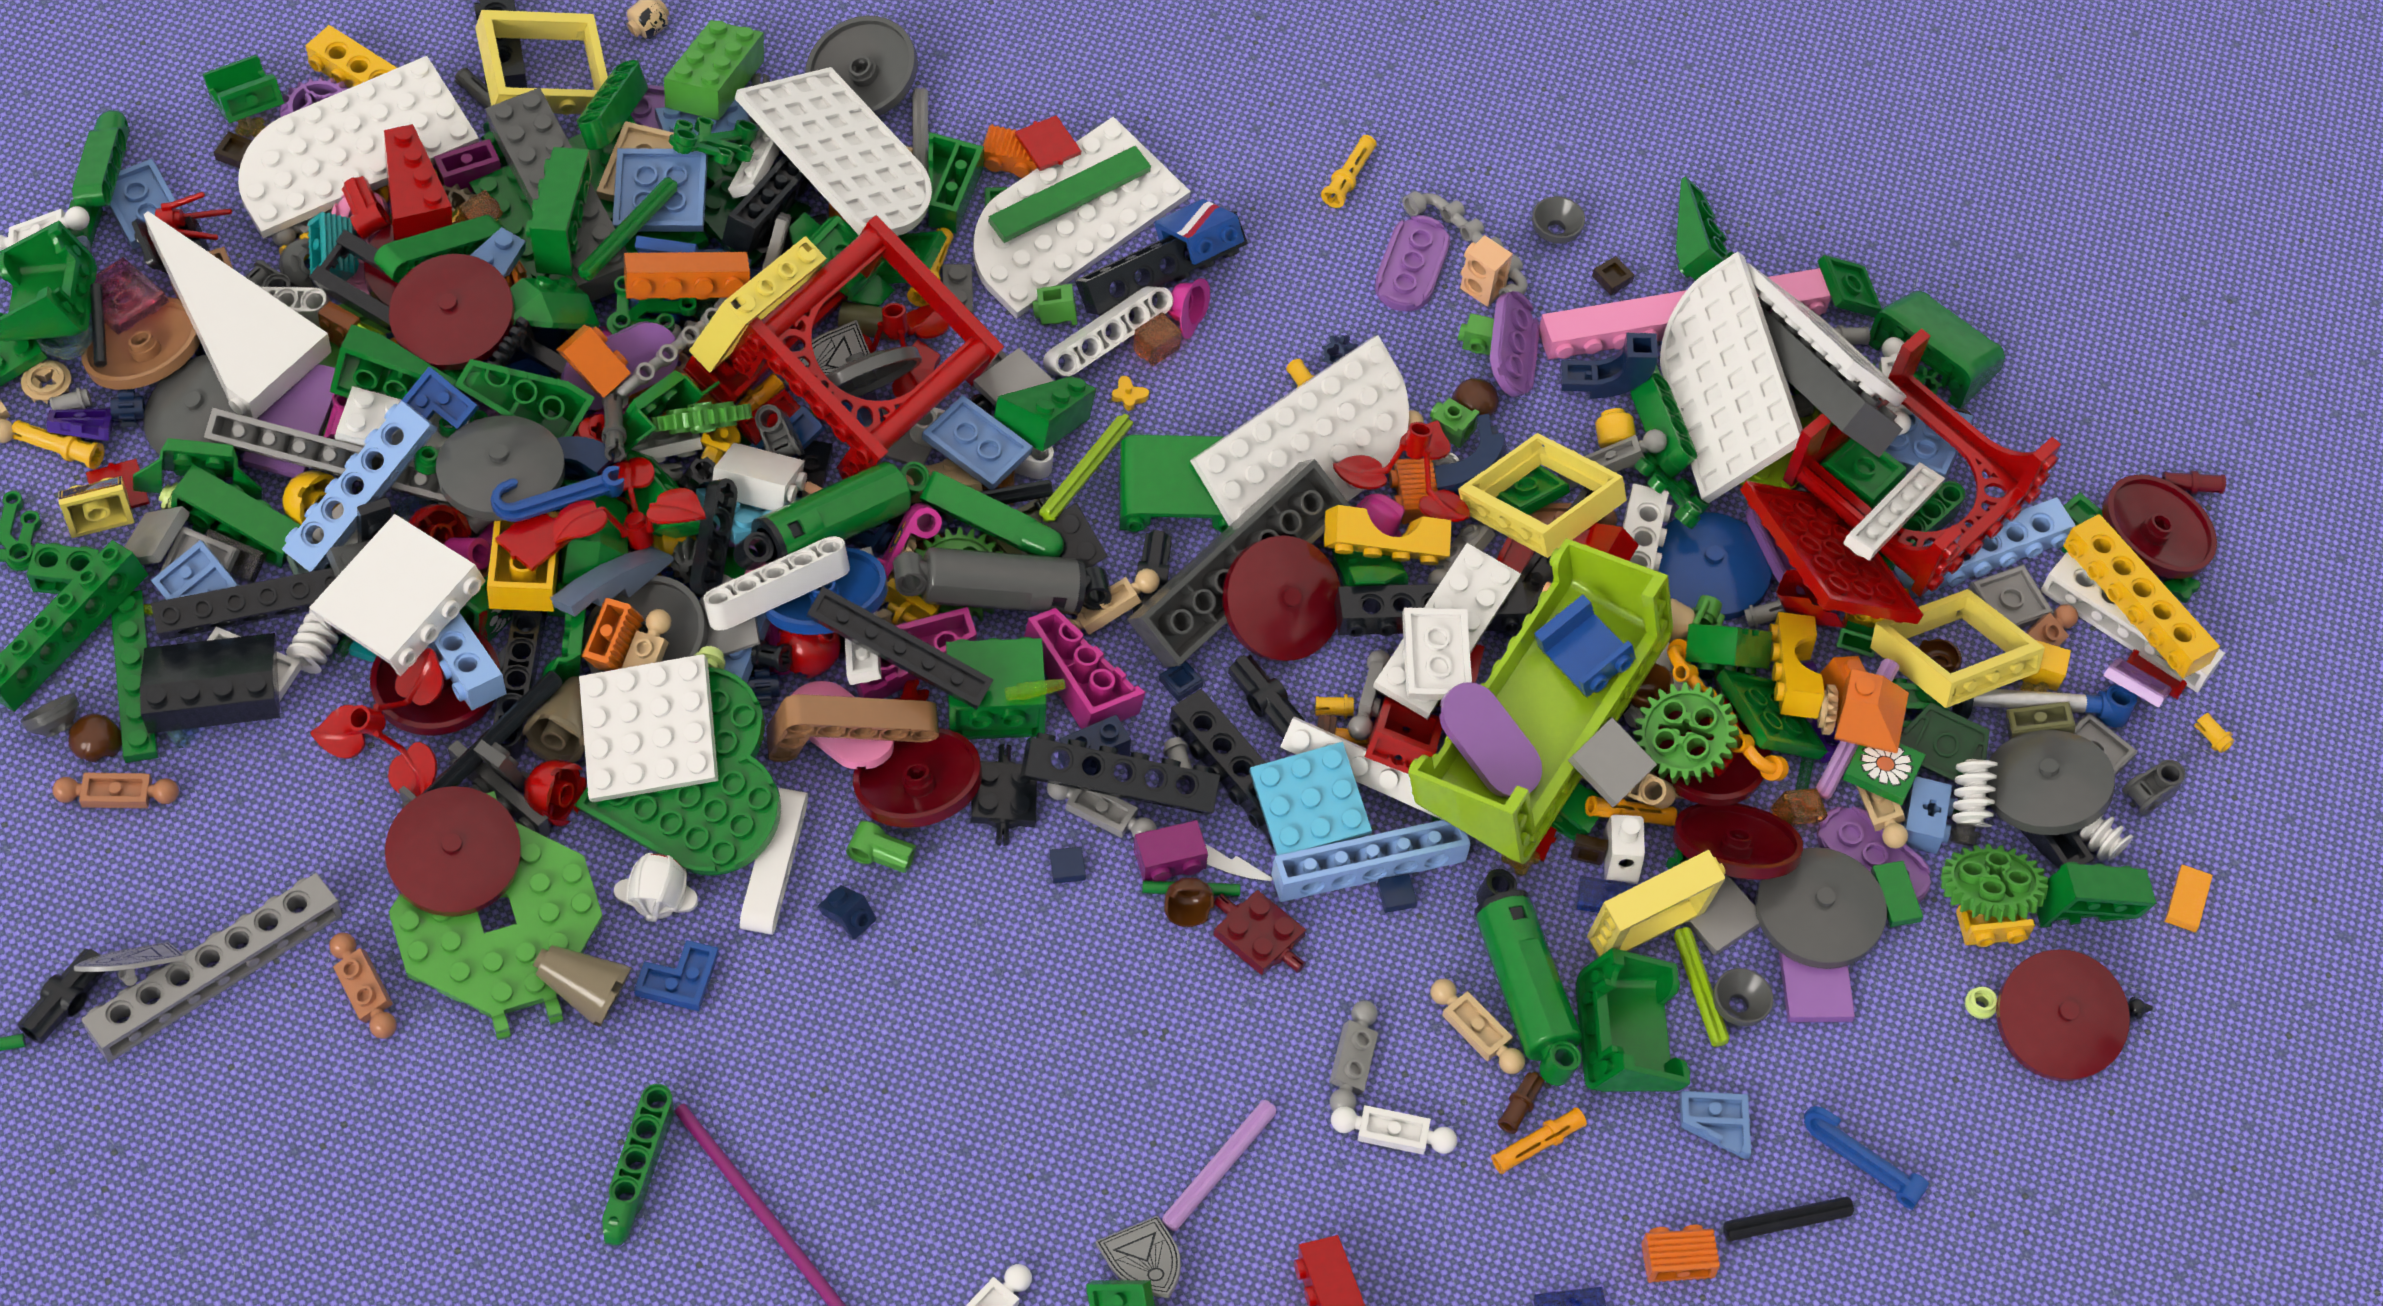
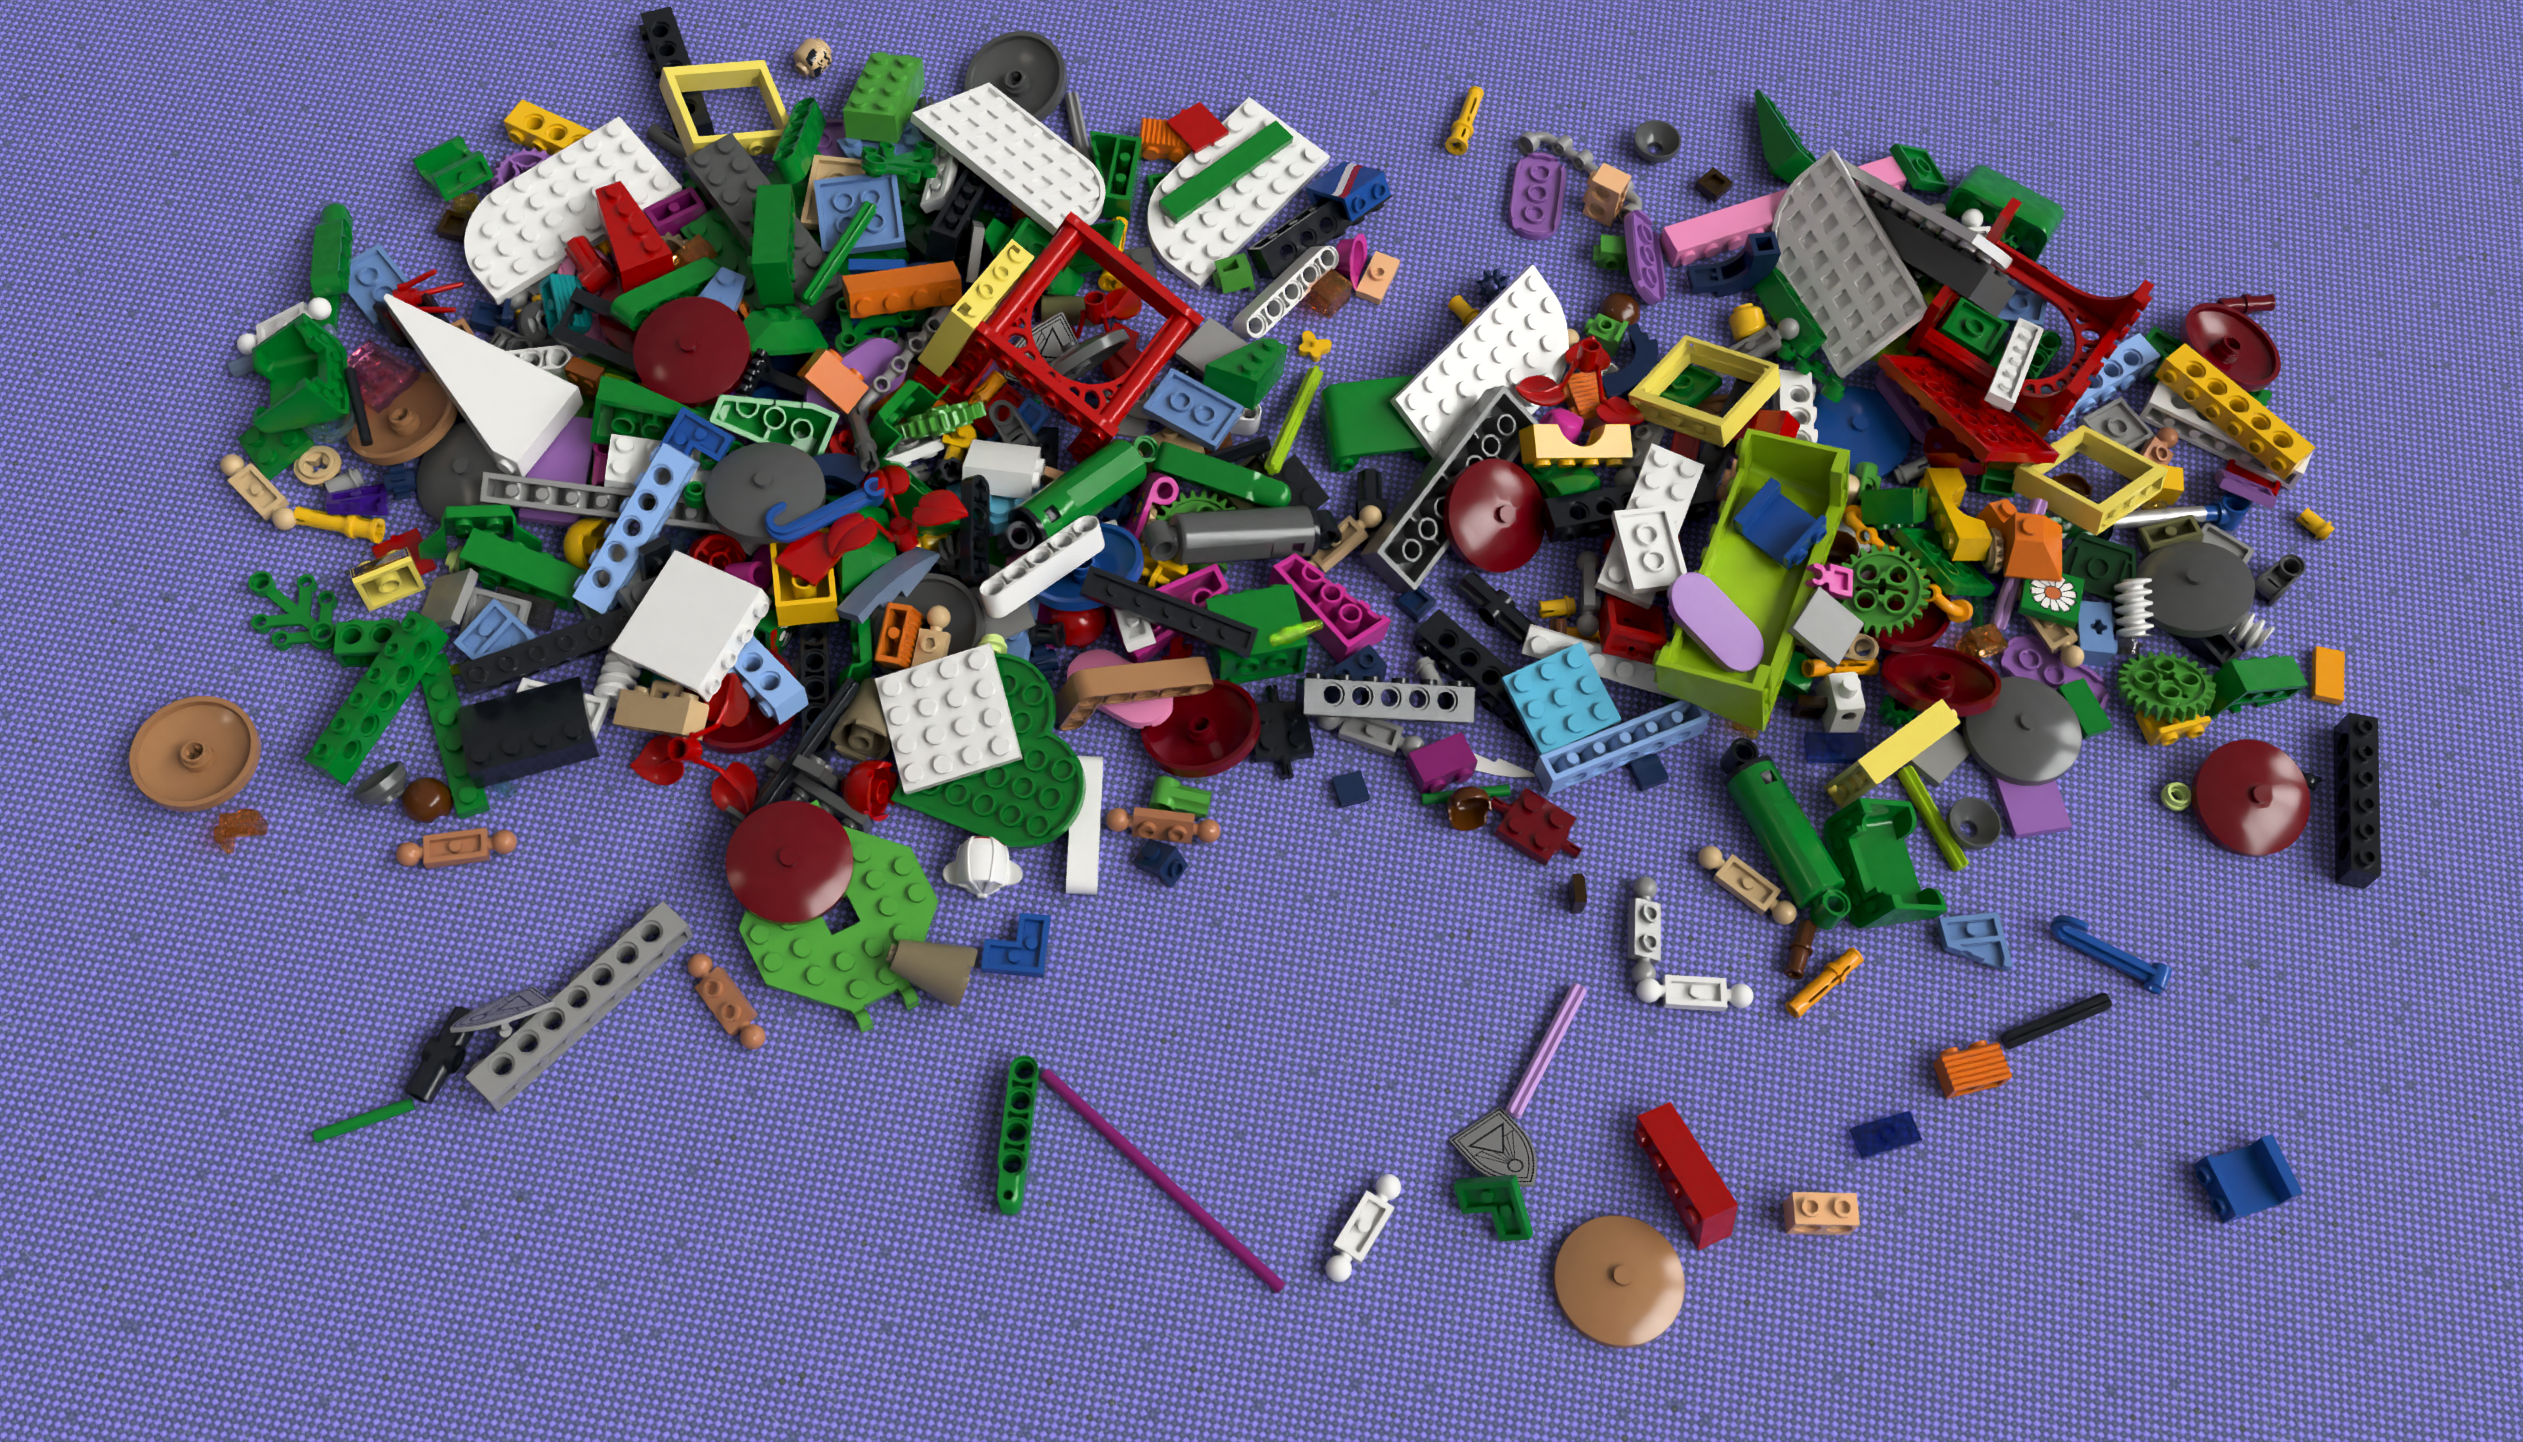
camera: 10 degrees left, 5 degrees up
none -> dark blue bracket [469,298,515,334]
none -> tan piece [613,680,709,741]
none -> nougat plate [1106,807,1221,844]
none -> light nougat plate [1355,251,1400,305]
none -> dark brown tile [1567,874,1587,914]
none -> dark pink plate [1805,563,1853,600]
none -> black brick [2334,712,2381,889]

